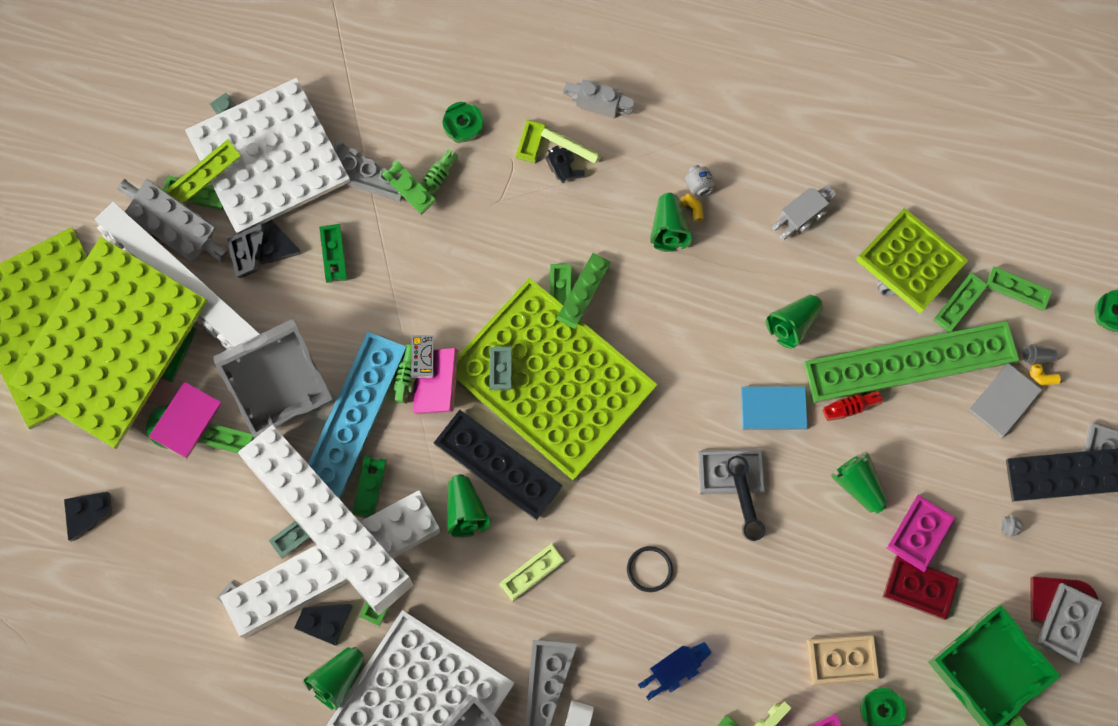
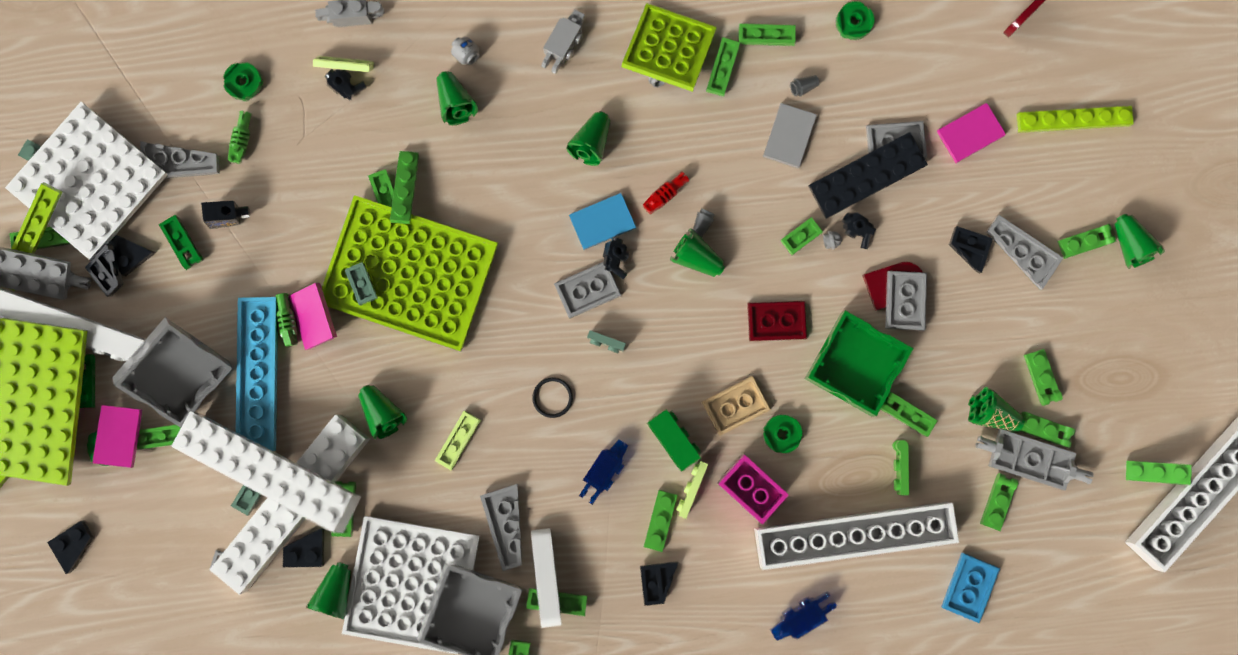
camera: 15 degrees left, 10 degrees up
green plate [352,455,387,518] -> none
bright green plate [382,160,436,215] -> none
light grey tile [411,335,433,378] -> none
black plate [433,409,563,521] -> none
lime tile [516,120,546,163] -> none
yellow arm [680,194,704,222] -> none
black piece [725,455,765,541] -> none
bright green plate [804,321,1019,403] -> none
dark pink tile [886,495,956,572] -> none
yellow arm [1030,364,1061,385] -> none
none -> black torso [201,201,250,229]
none -> sand green plate [587,330,626,354]
none -> black piece [603,238,629,279]
none -> green brick [647,409,701,472]
none -> dark grey cone [693,208,715,238]
none -> bright green plate [780,217,823,255]
none -> black piece [842,212,876,250]

